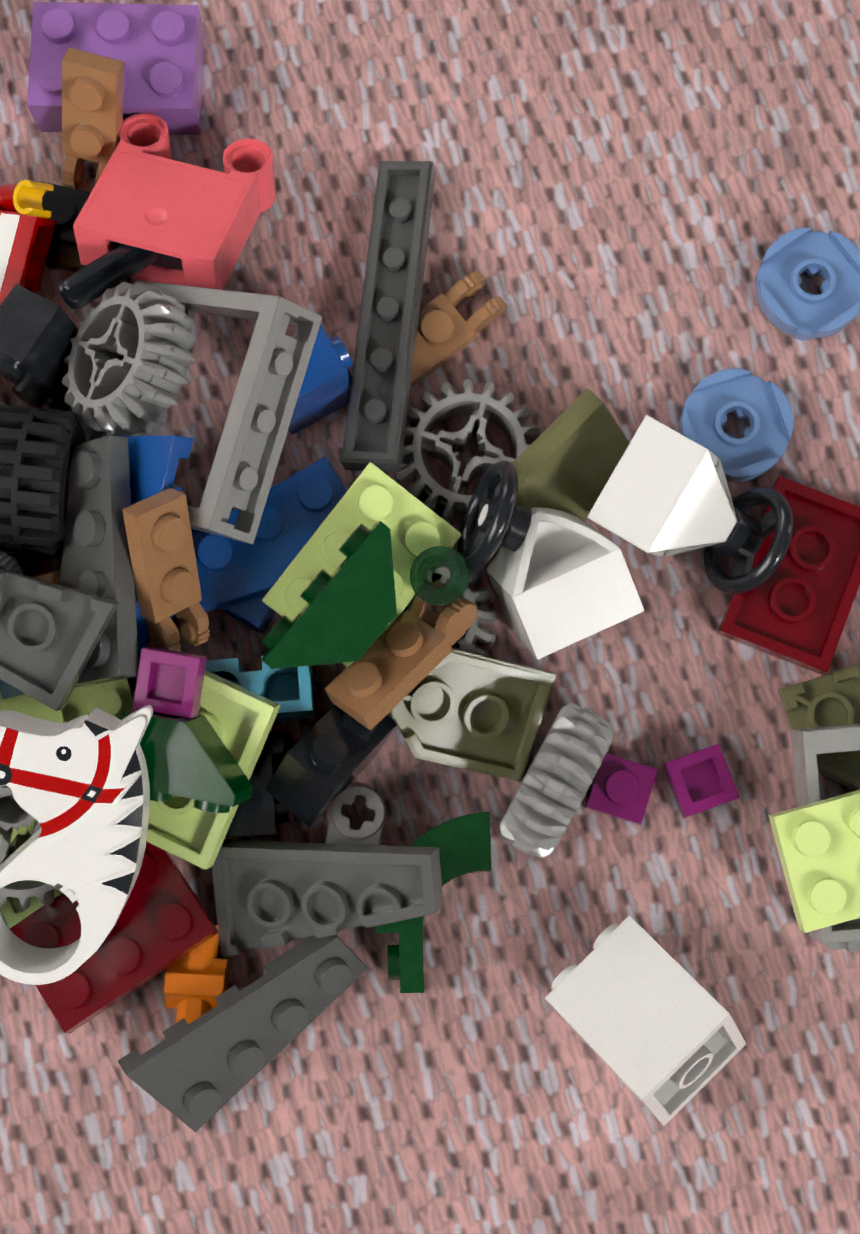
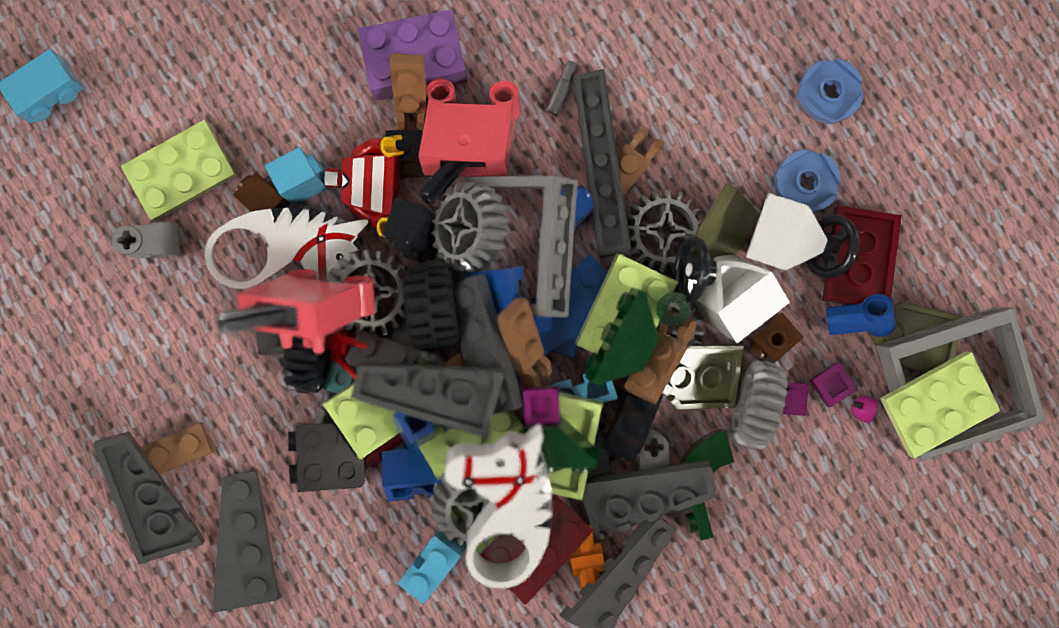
camera: 15 degrees left, 5 degrees up
white slope [545,916,746,1126] -> none
none -> flat silver pin [545,61,578,117]
none -> reddish brown brick [747,313,804,363]
none -> blue piece [826,294,896,337]
none -> dark pink hinge [851,396,879,424]

